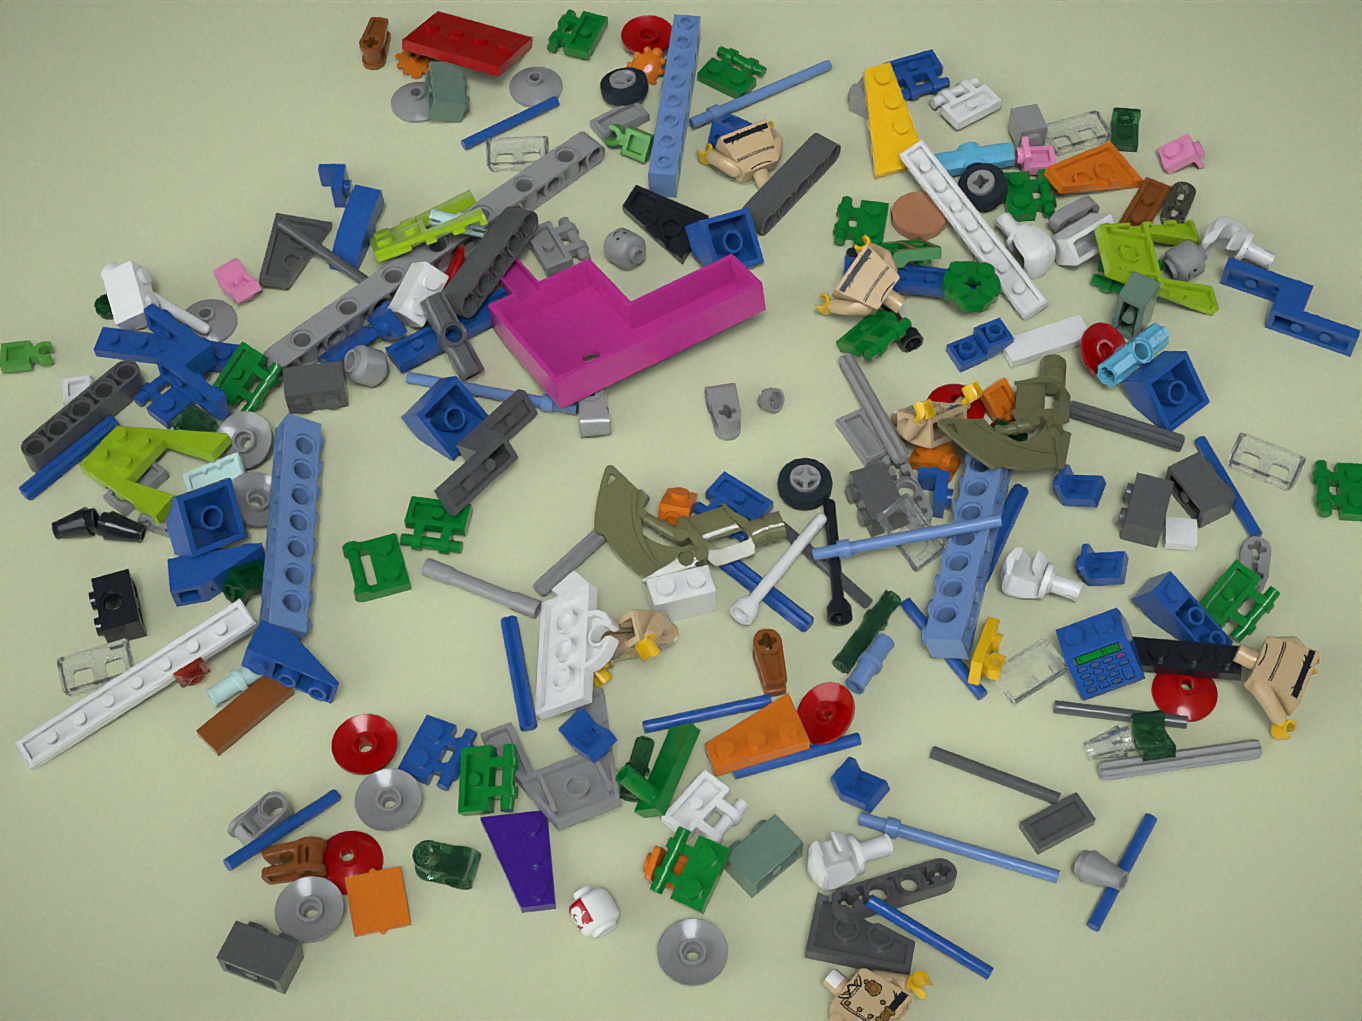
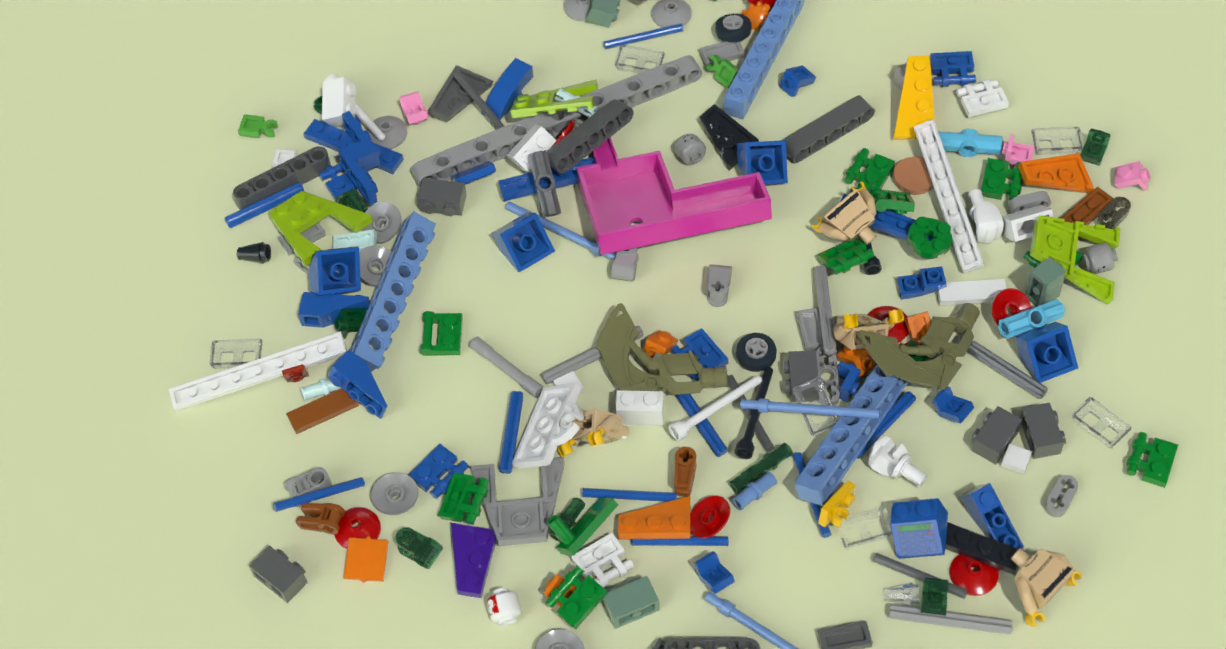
camera: 20 degrees right, 0 degrees up
black brick [88,568,147,647] -> none
black cone [97,511,146,543] -> none
green plate [212,341,283,412] -> none
light grey dish [275,876,344,943] -> none
blue bracket [318,163,353,208] -> none
red dish [331,714,398,775] -> none
light grey head [343,345,389,387] -> none
blue bracket [366,301,407,341] -> none
green plate [400,496,473,555] -> none
dark grey bracket [434,389,538,516] -> none
light grey plate [528,217,591,276] -> none
blue bracket [559,708,617,763] -> none
medium blue bar [689,60,832,129] -> none
green plate [697,46,767,99] -> none
tan torso [697,119,783,189] -> none
light grey hinge [758,387,785,412] -> none
white piece [807,832,894,892] -> none
dark grey bar [930,746,1061,804] -> none
black wheel [958,163,1009,212] -> none
light grey brick [1008,104,1048,147] -> none
blue bracket [1076,543,1129,586] -> none
blue bar [1195,436,1263,537] -> none
green plate [1199,559,1280,643] -> none
white piece [1201,215,1277,270] -> none
blue bracket [1220,257,1361,357] -> none

